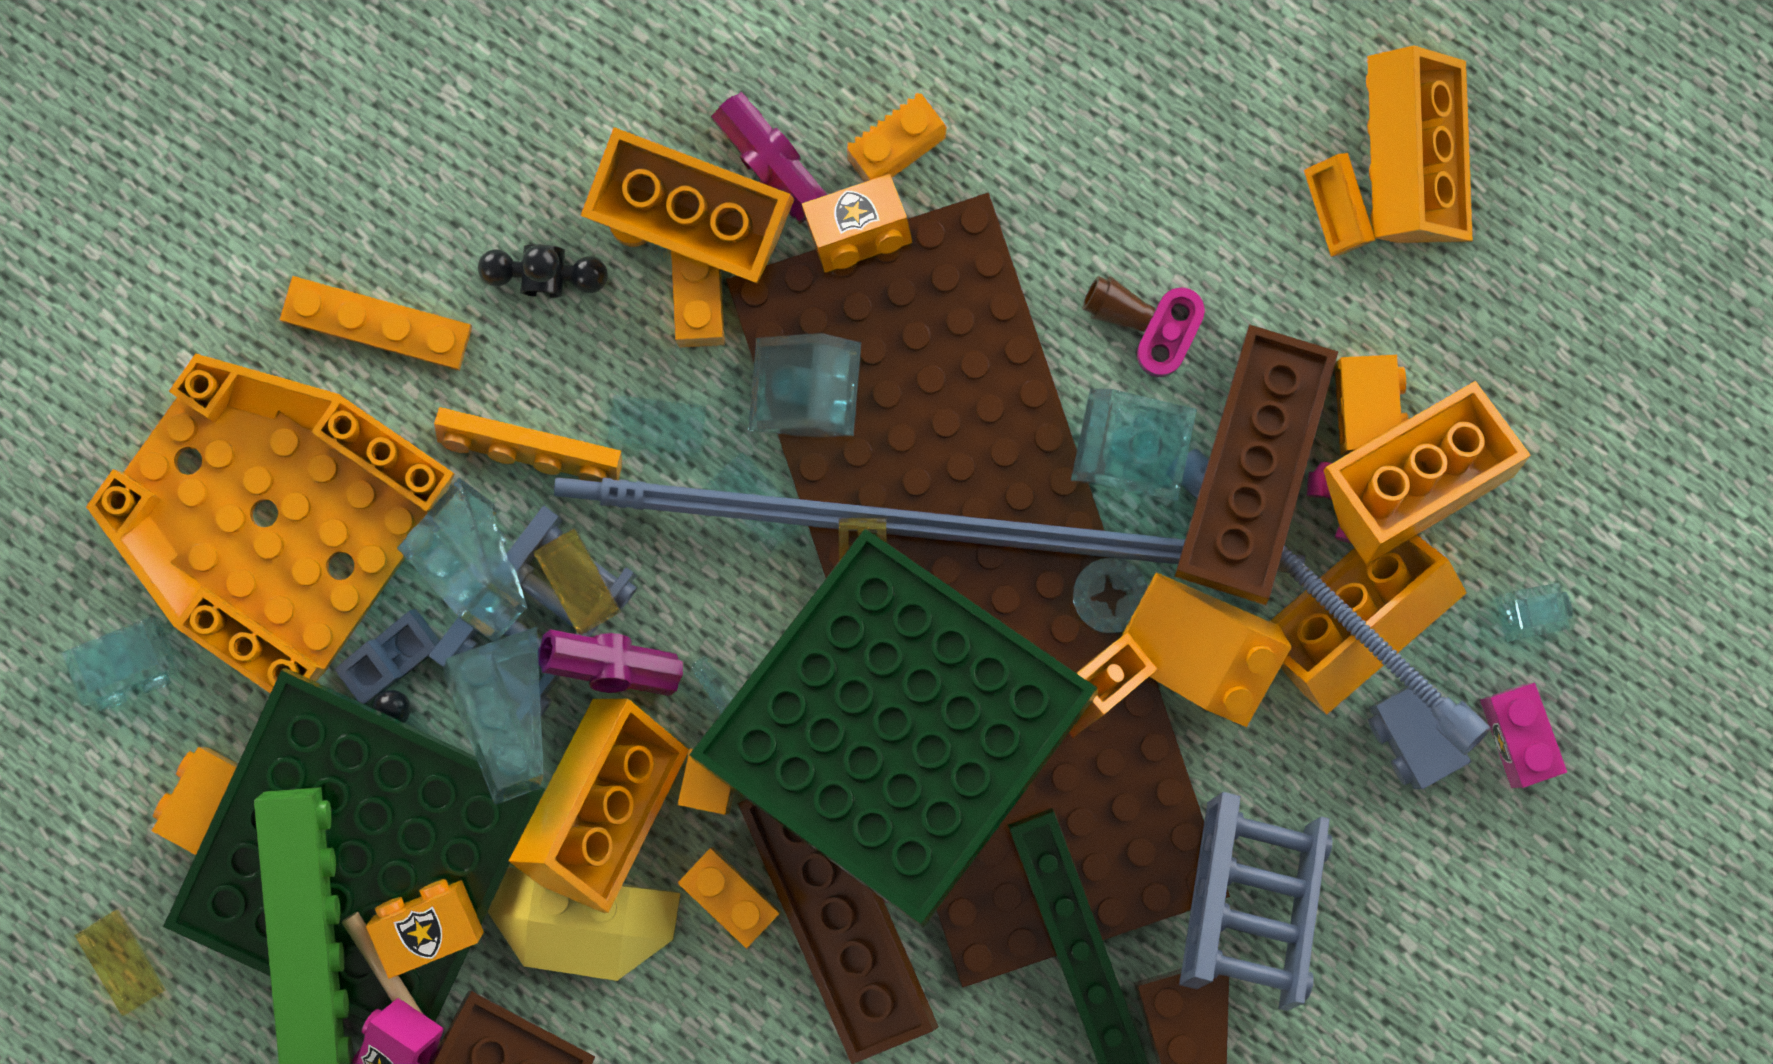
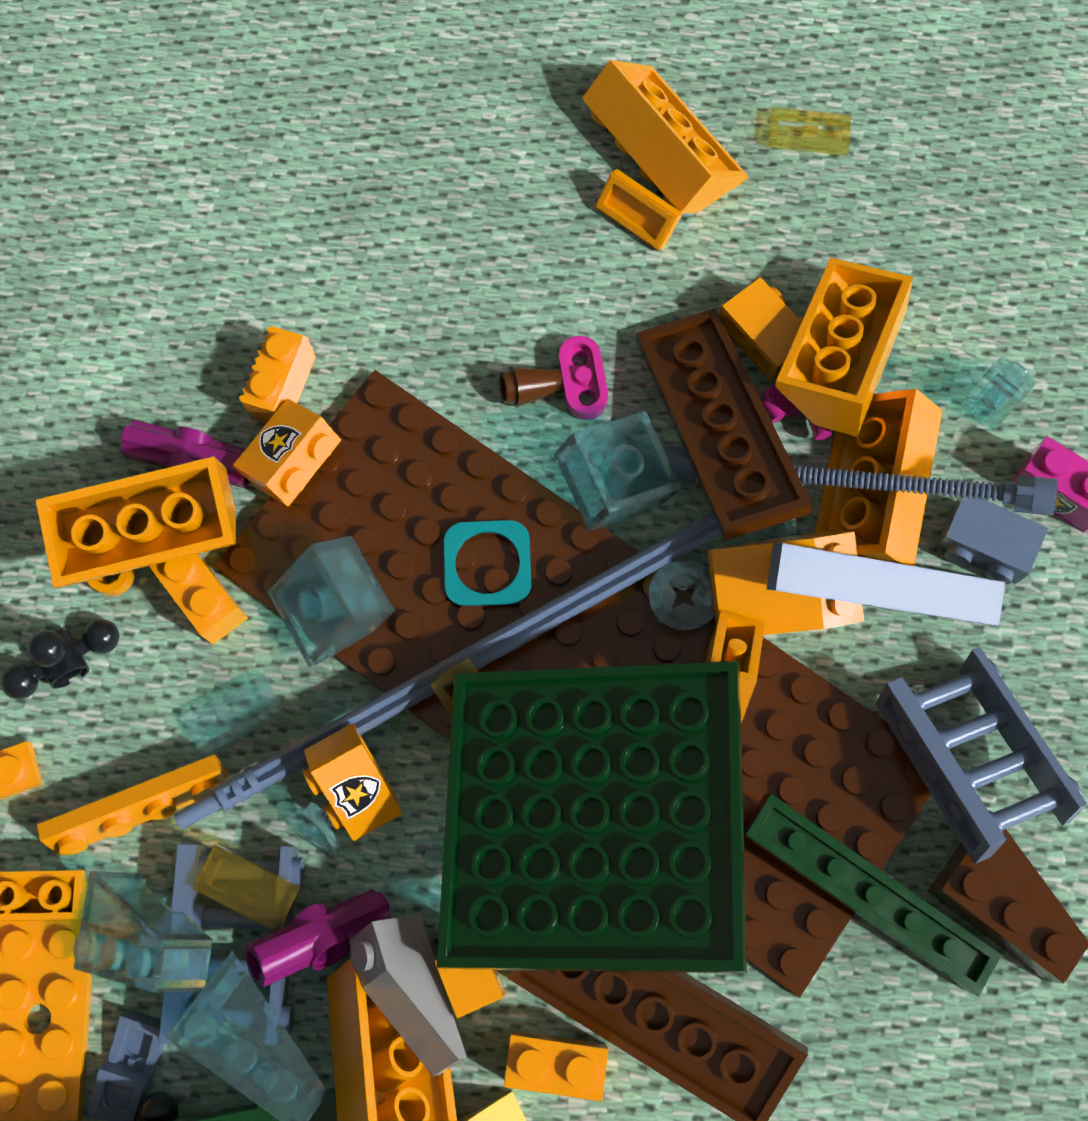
camera: 30 degrees left, 10 degrees down
none -> clear light blue tile [296,802,343,860]
none -> light orange brick [303,723,403,842]
none -> light grey slope [349,914,467,1076]
none -> teal piece [444,520,531,606]
none -> clear yellow tile [767,107,851,156]
none -> tile [767,543,1005,626]

